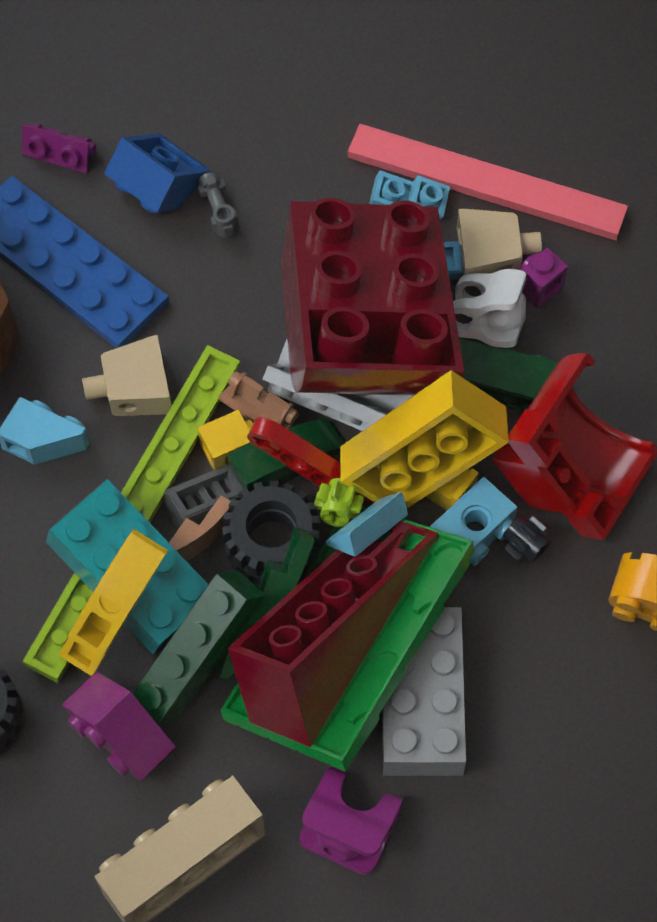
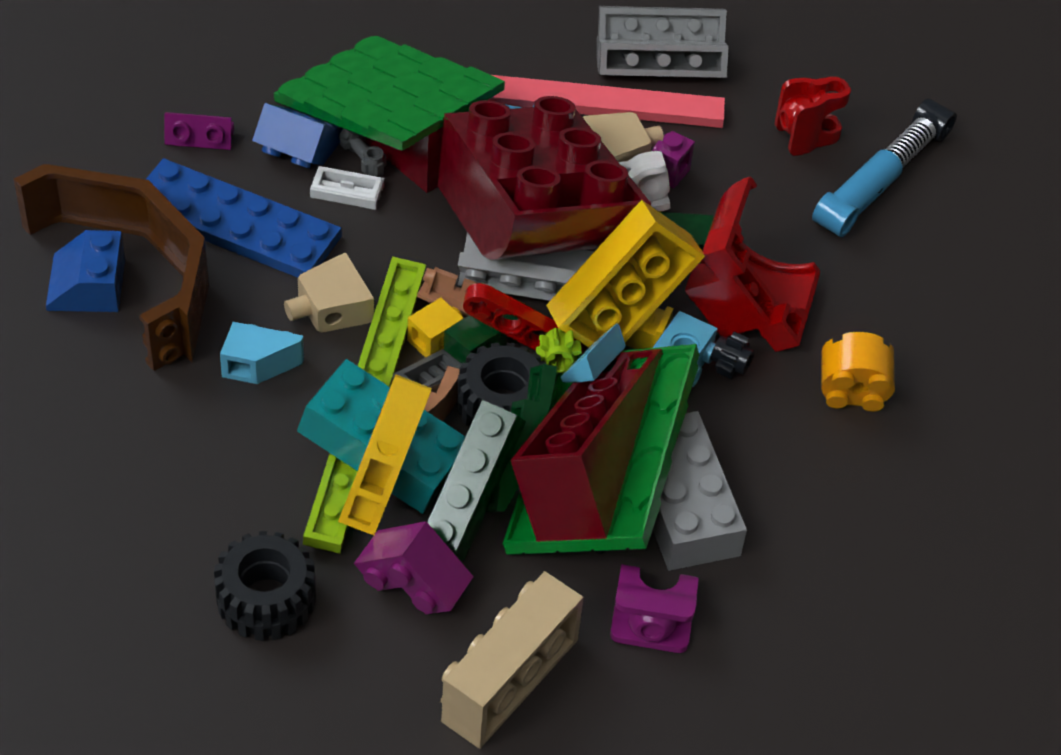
camera: 20 degrees left, 15 degrees down
none -> green piece [274,36,505,193]
none -> white tile [310,166,384,210]
none -> light grey brick [597,6,729,78]

